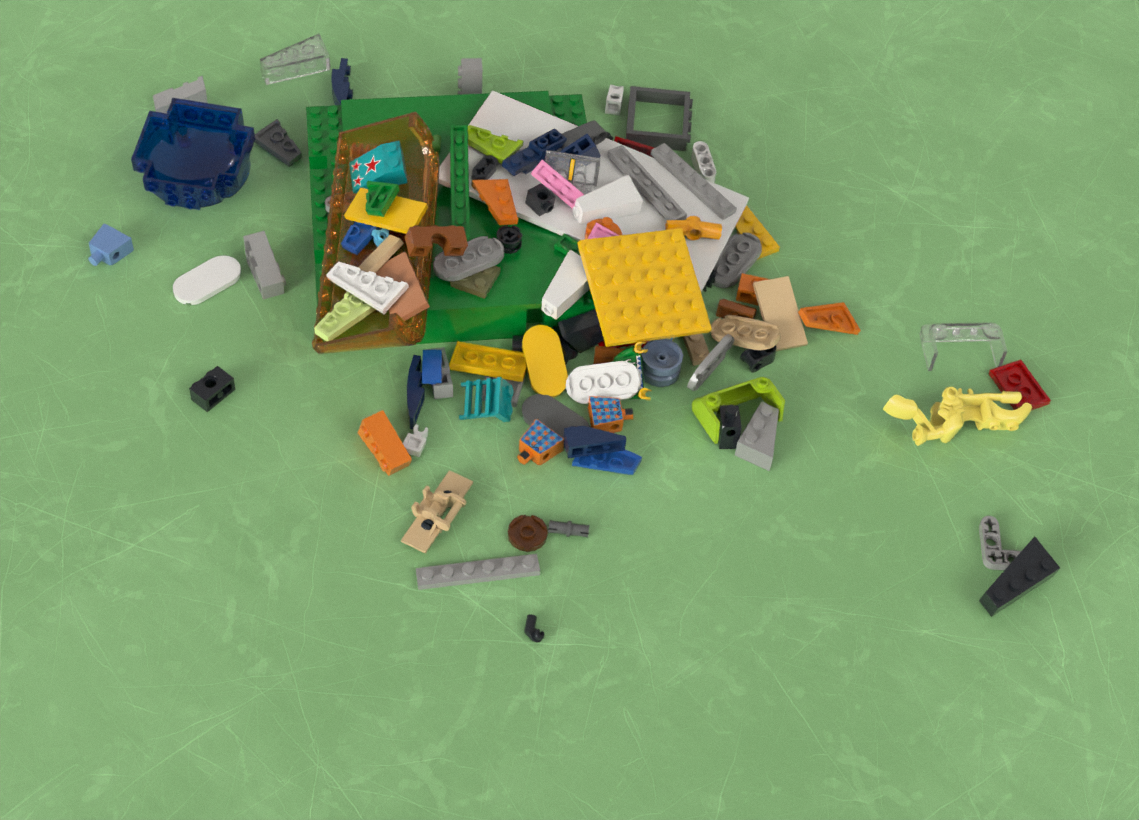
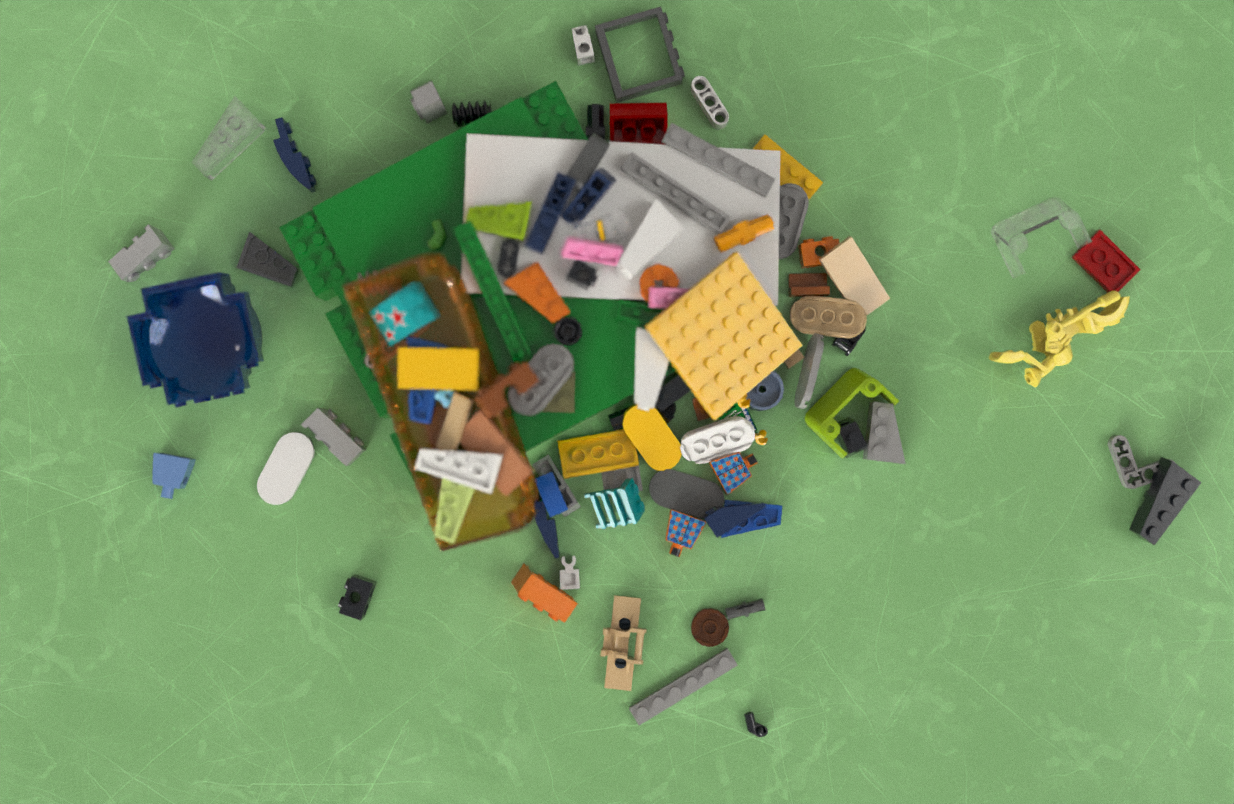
camera: 20 degrees left, 35 degrees up
green wing [365,181,400,217] -> none
orange wing [798,302,861,335] -> none

